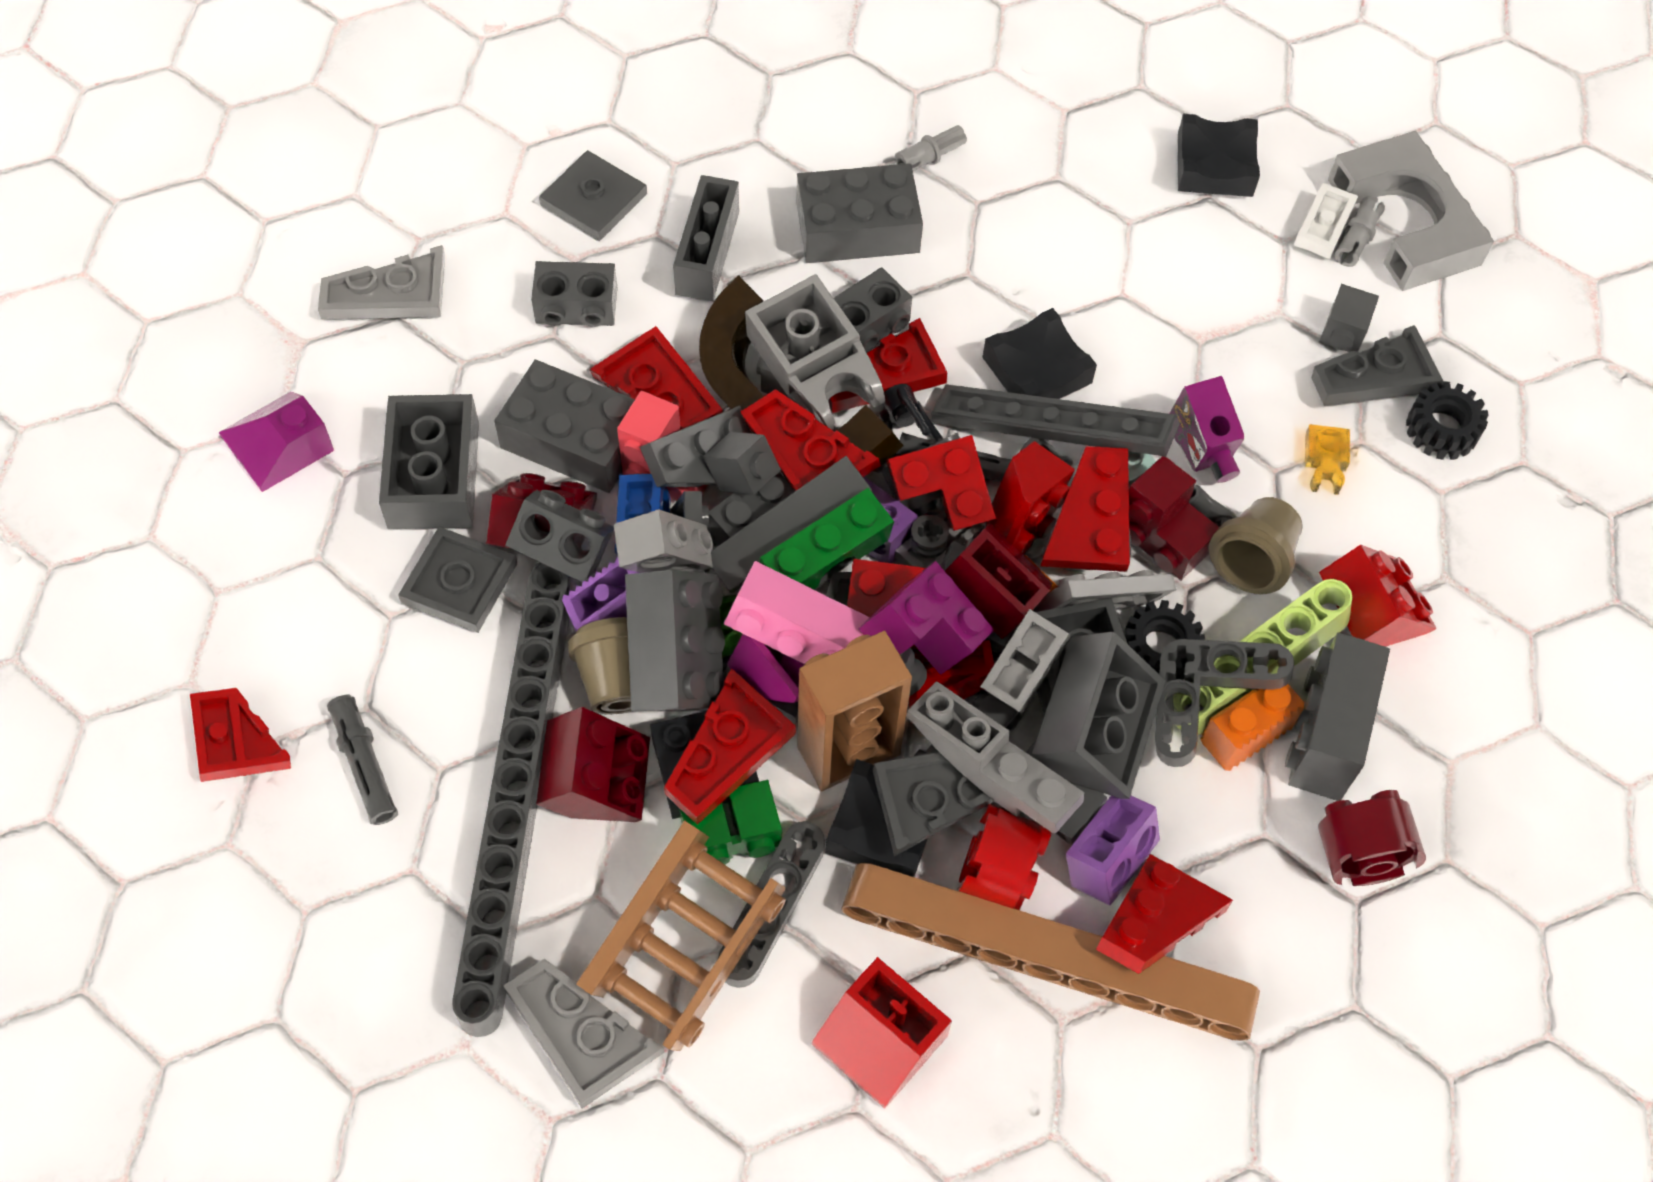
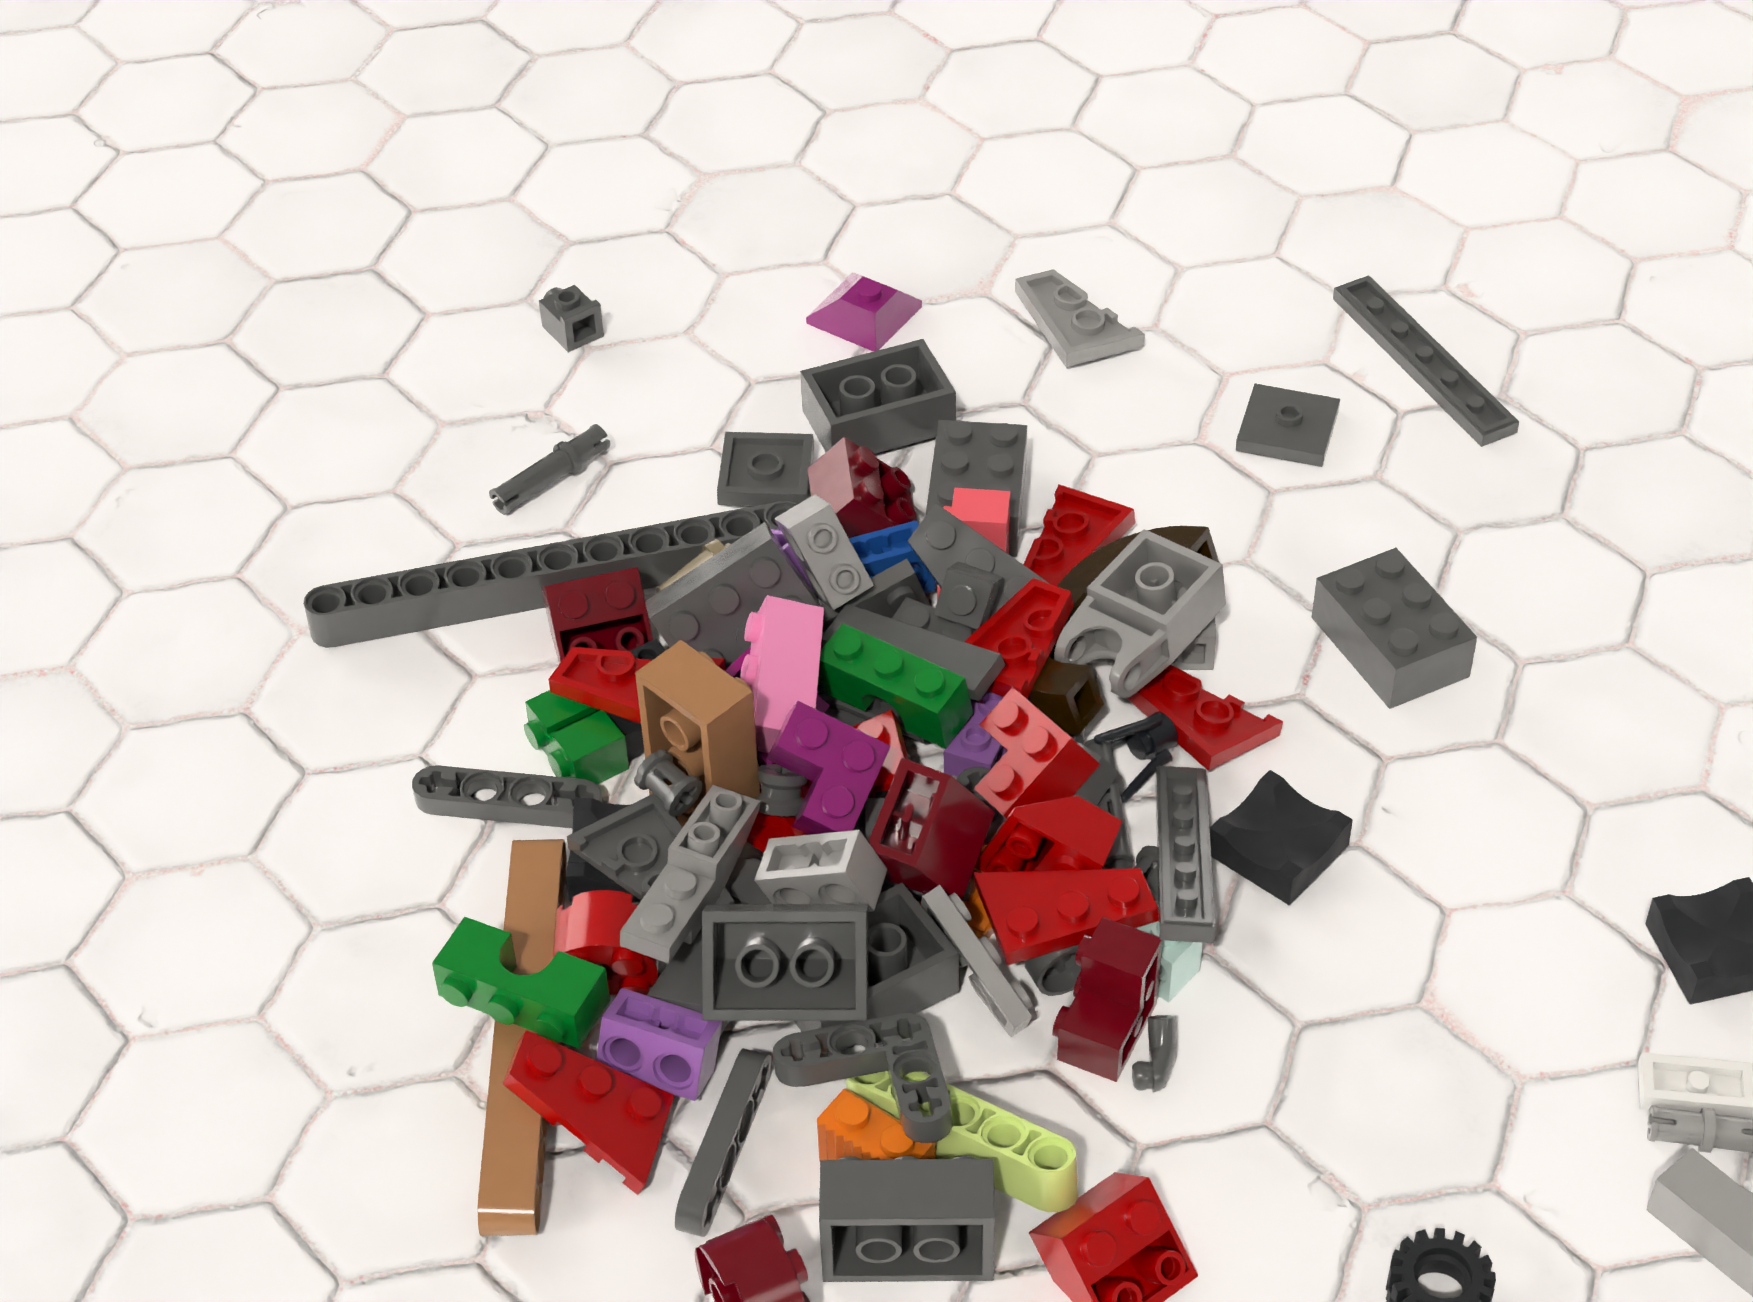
camera: 75 degrees right, 15 degrees down
red wing [190,688,291,782] -> none
light grey wing [503,958,665,1109] -> none
dark grey brick [505,490,614,582] -> none
dark grey brick [531,261,618,327] -> none
medium nougat fence [576,820,786,1051] -> none
dark grey brick [673,175,740,302] -> none
slope [812,957,952,1109] -> none
dark grey brick [834,267,913,353] -> none
light grey axle [895,125,967,171] -> none
black tyre [1124,600,1205,682] -> none
magenta torso [1169,375,1244,483] -> none
dark tan piece [1209,497,1303,594] -> none
clear yellow plate [1305,424,1350,495] -> none
dark grey wing [1311,325,1443,406] -> none
dark grey brick [1319,283,1379,352] -> none
none -> green arch [432,916,610,1048]
none -> dark grey brick [539,284,604,353]
none -> dark grey bush [634,749,703,817]
none -> dark grey beam [675,1048,771,1237]
none -> dark grey tile [1333,275,1520,447]

